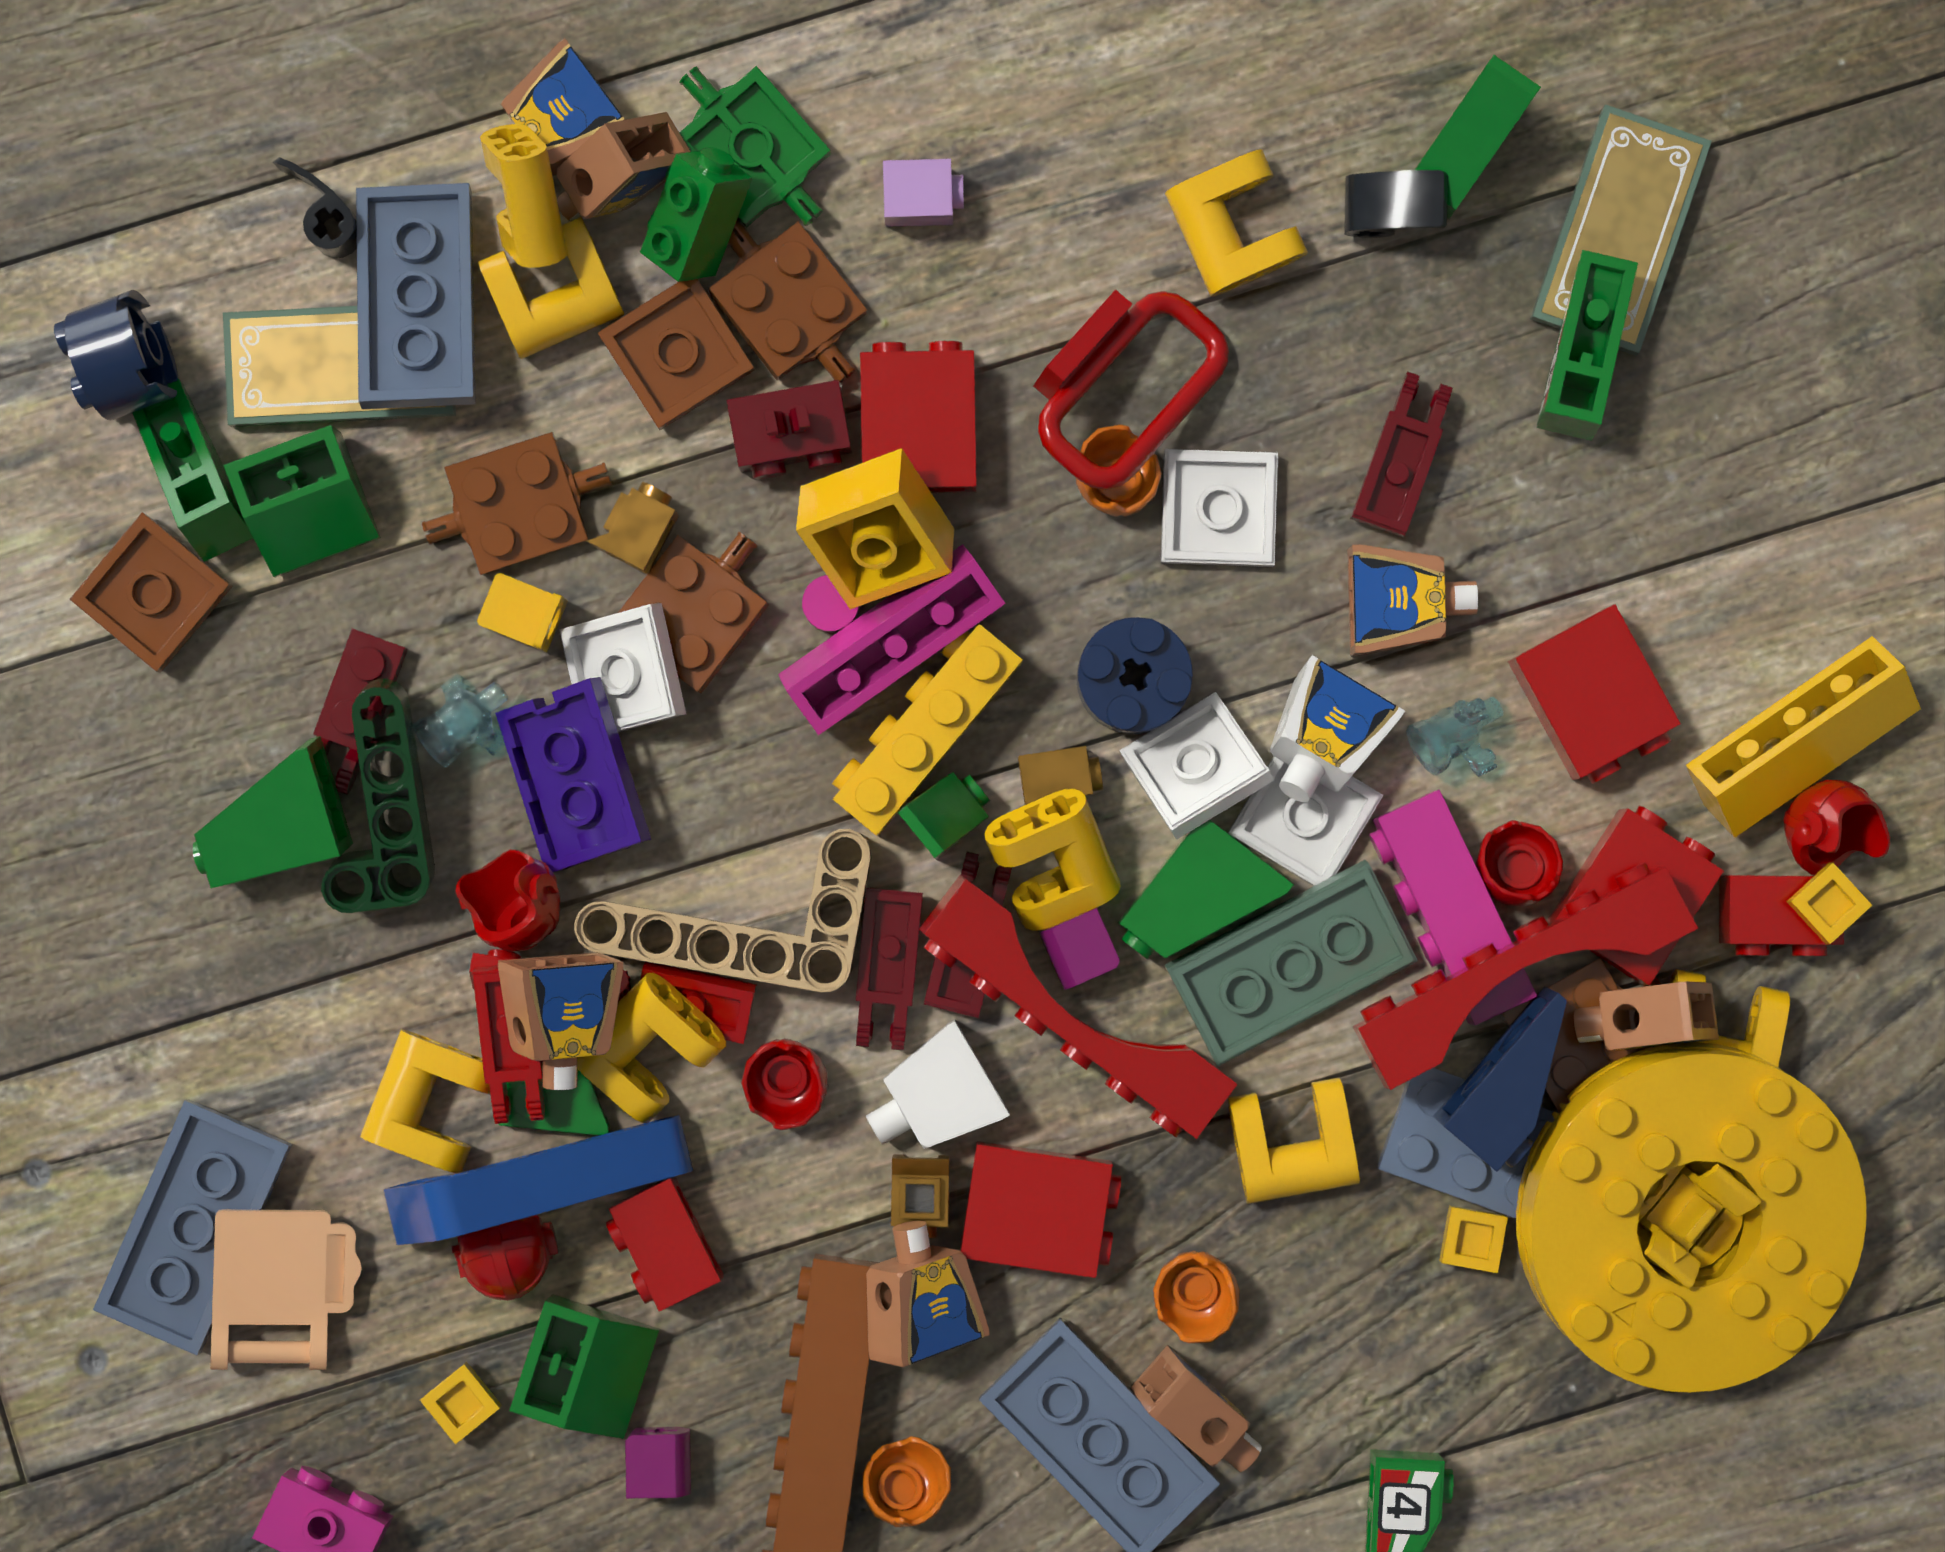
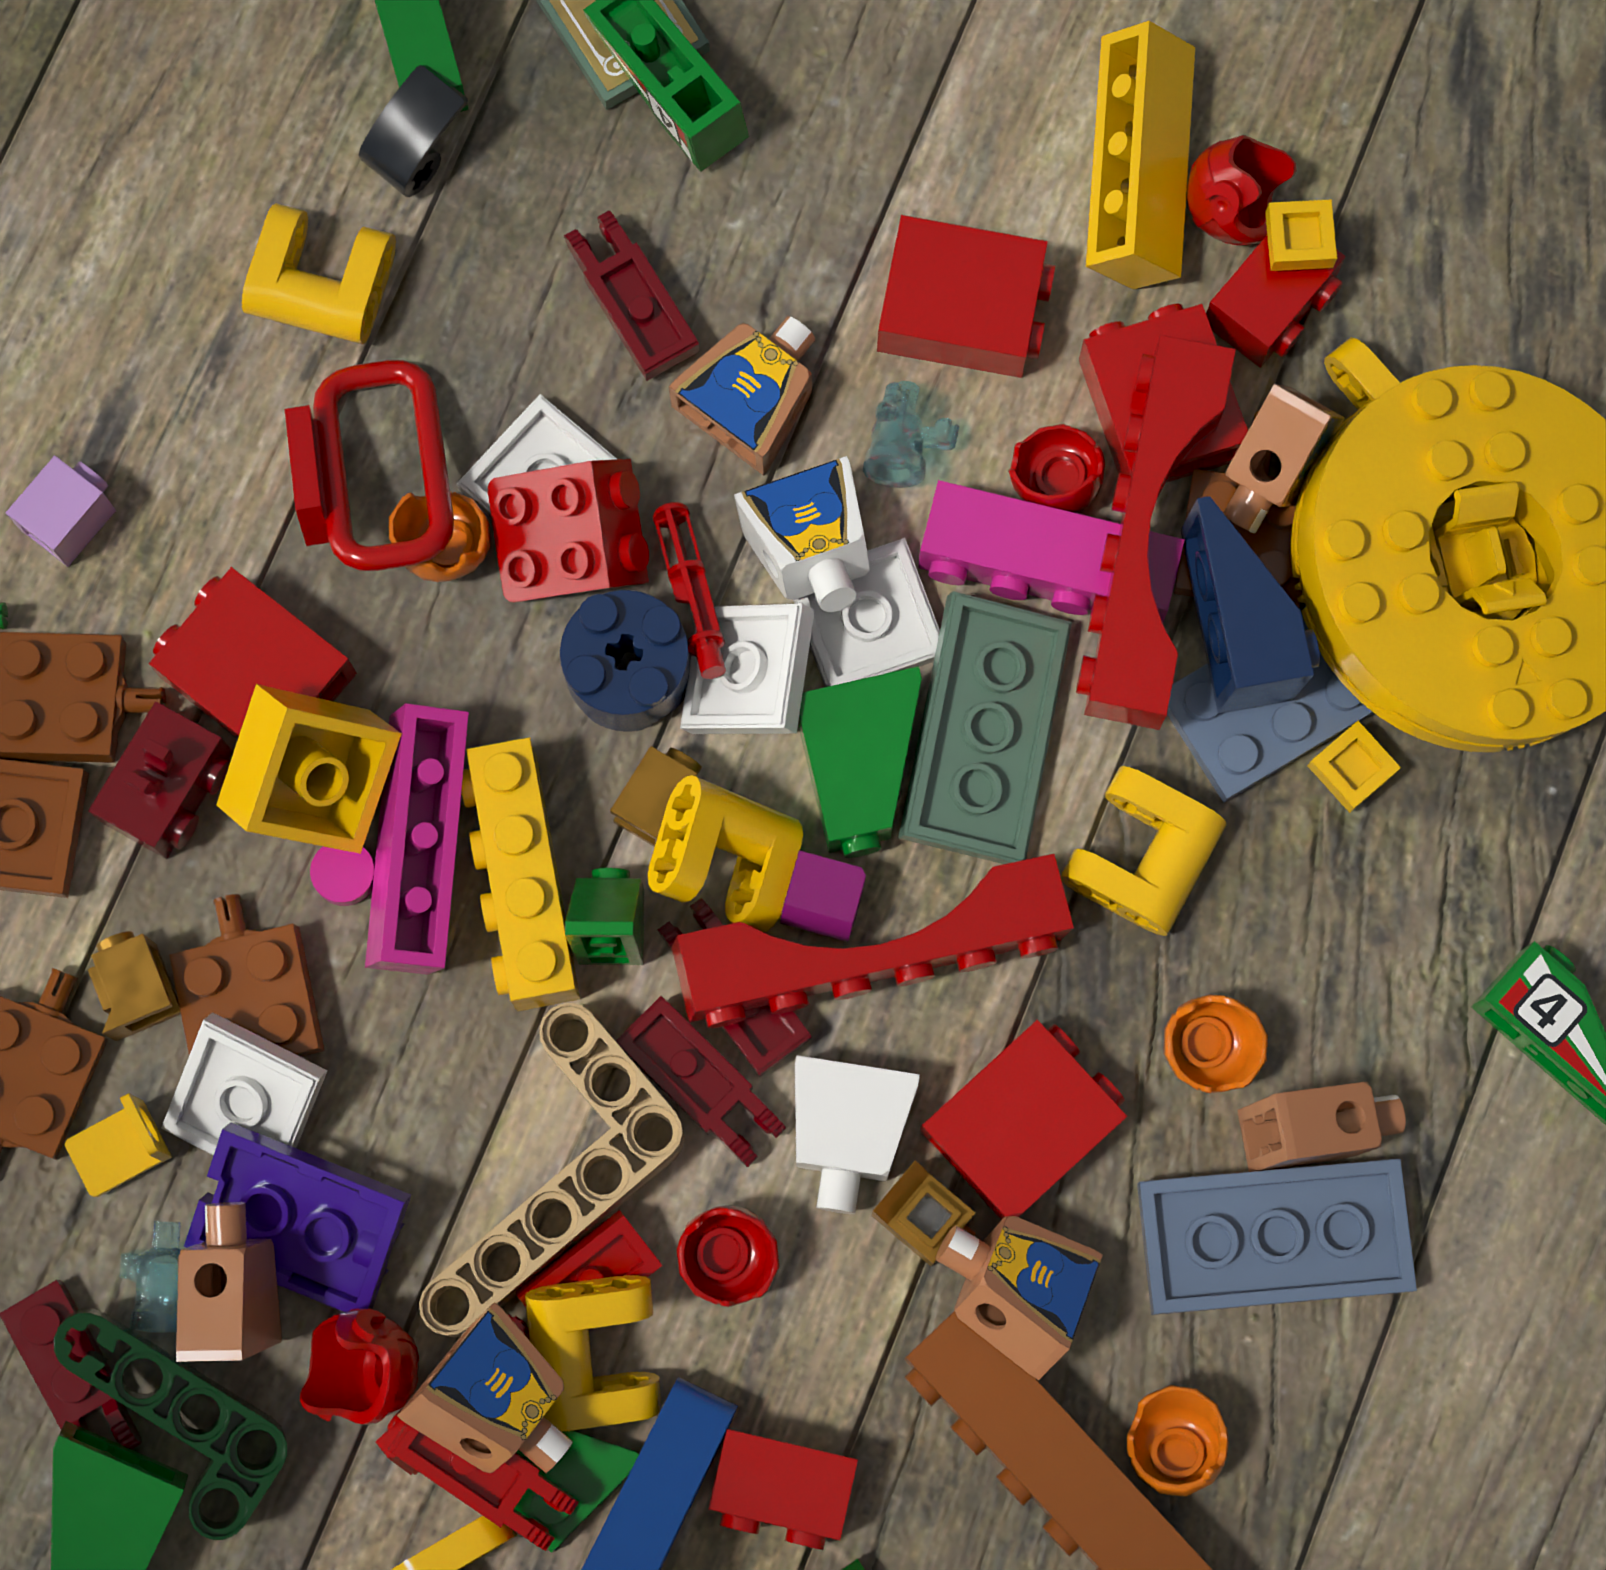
camera: 50 degrees left, 10 degrees down
none -> nougat torso [176,1202,282,1362]
none -> red bracket [487,458,649,602]
none -> red piece [653,502,726,679]

